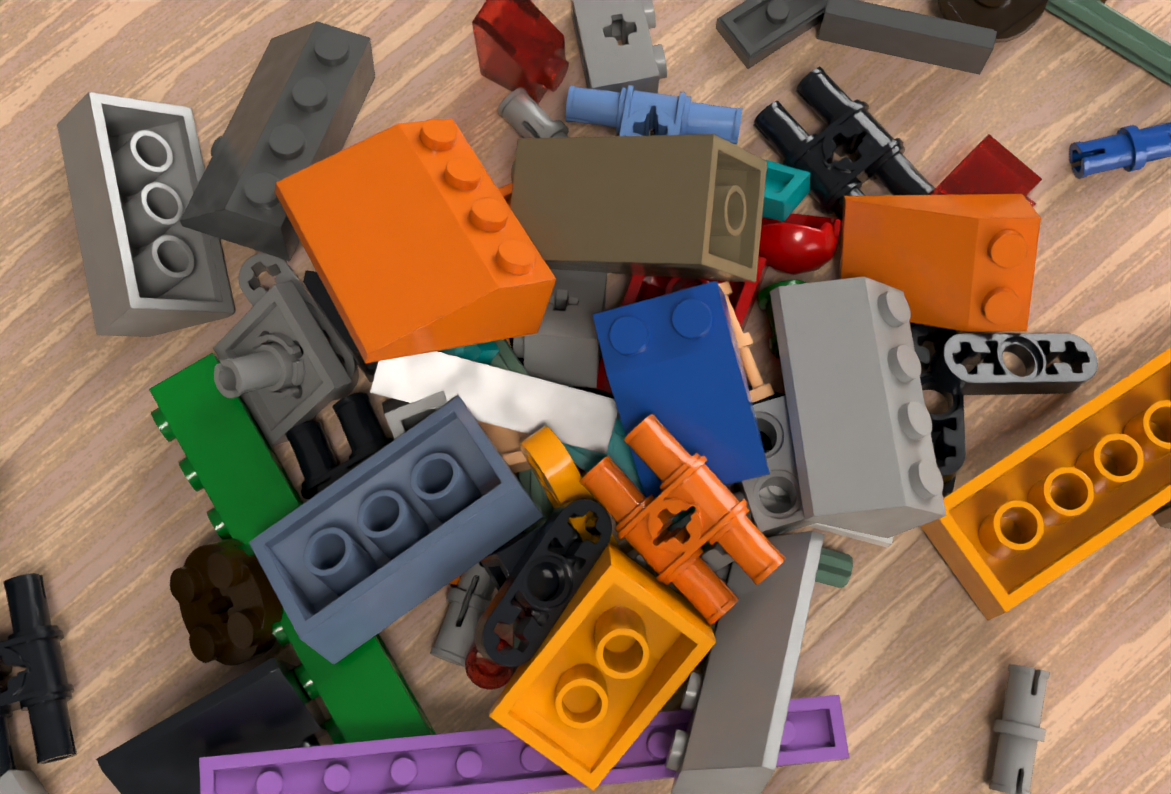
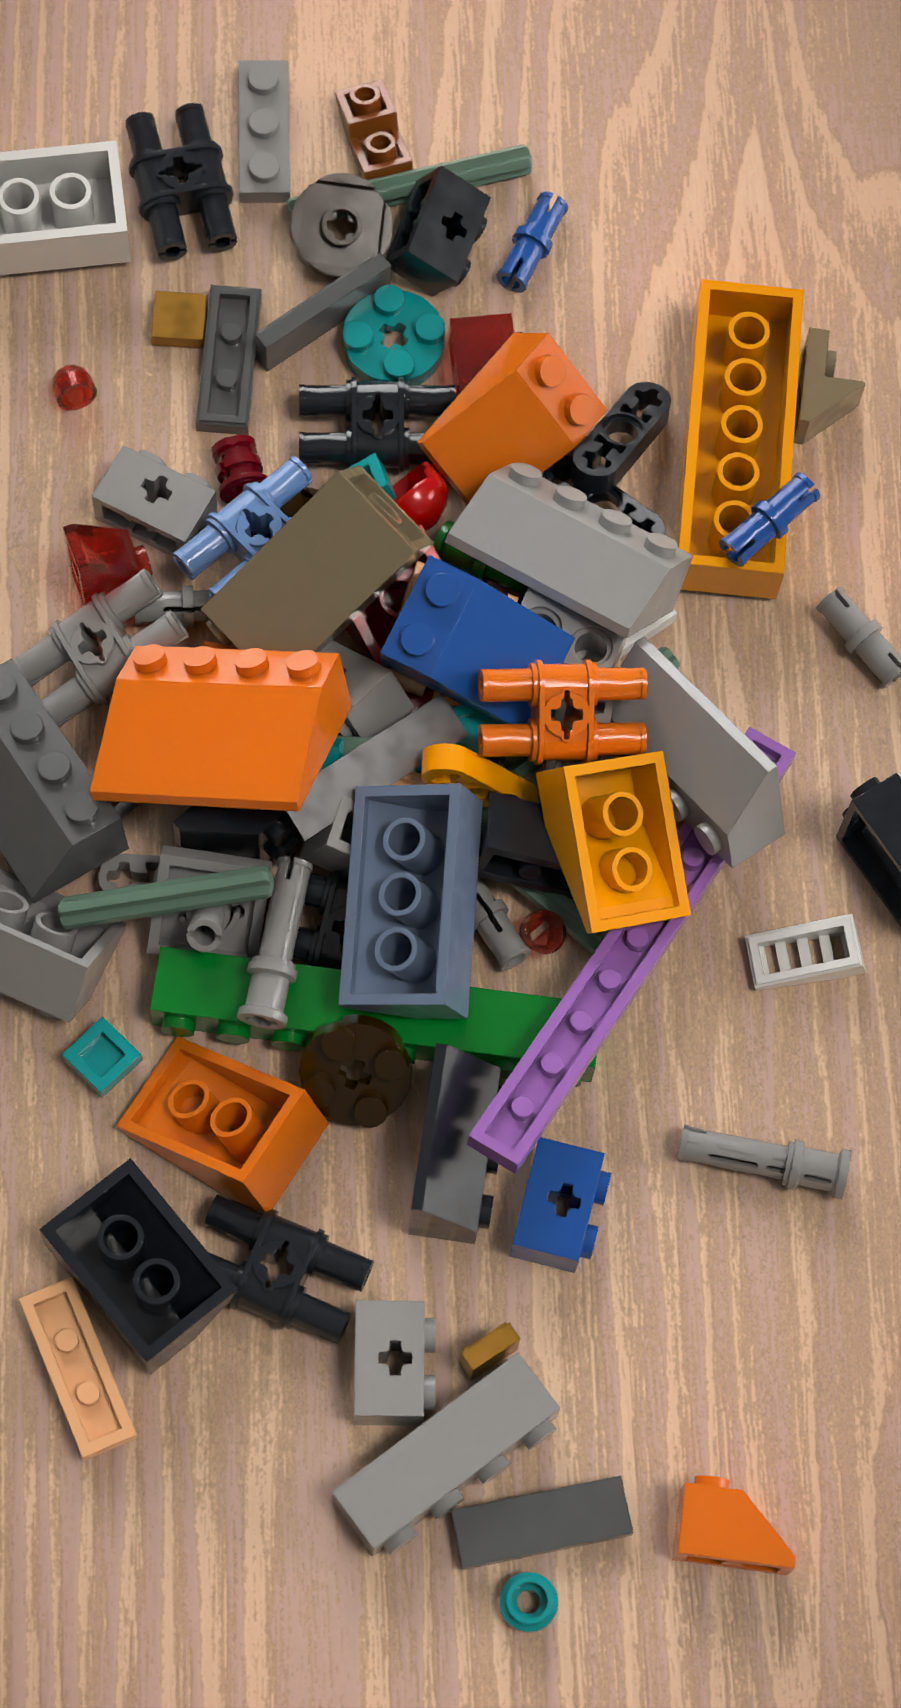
camera: 60 degrees left, 5 degrees down
black beam [474,499,612,667] -> none
none -> light grey pin [13,568,189,728]
none -> sand green axle [58,865,274,929]
none -> teal plate [62,1016,143,1098]
none -> orange slope [116,1036,329,1213]
none -> dark red bush [211,434,267,503]
none -> light grey pin [237,856,313,1029]
none -> teal plate [343,285,445,385]
none -> black brick [386,165,491,297]
none -> blue pin [719,472,820,567]

